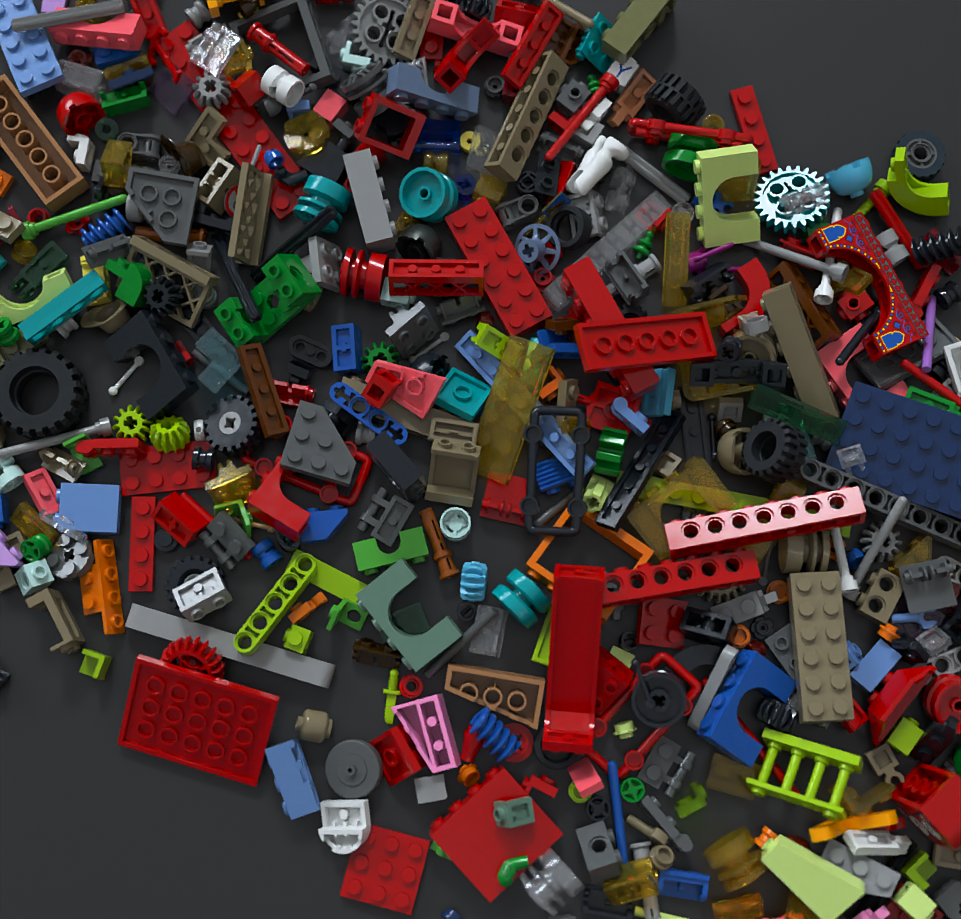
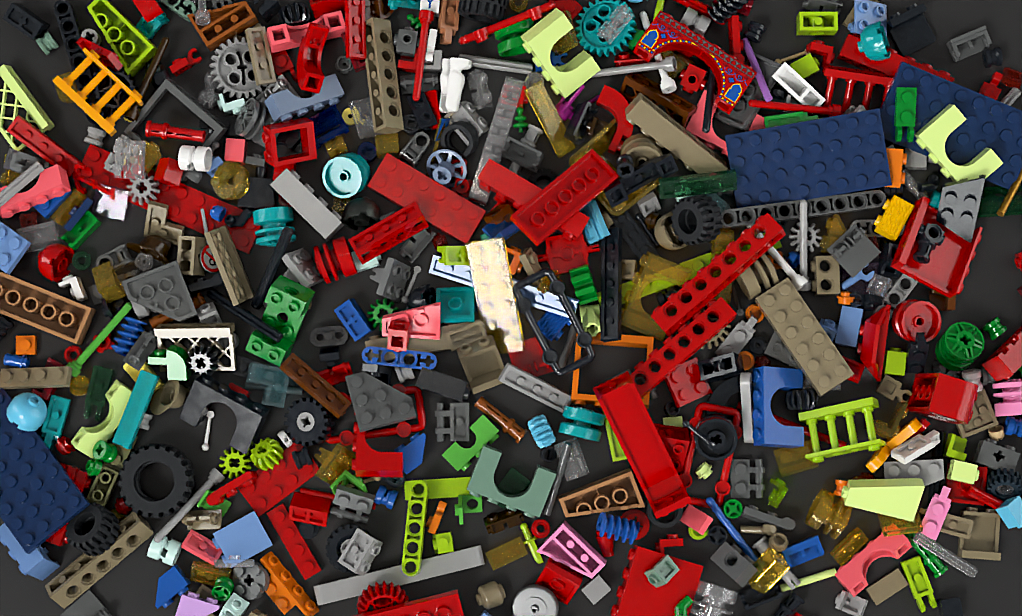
camera: 30 degrees left, 5 degrees up
light aqua wheel [440,507,471,542] -> none
orange plate [457,764,480,787] -> none
medium blue plate [611,397,650,437] -> none
light grey piece [737,311,770,336] -> none
clear tile [836,444,866,475] -> none
clear yellow tile [838,266,874,296] -> none
none -> clear yellow plate [485,536,528,571]
none -> light grey plate [498,362,571,413]

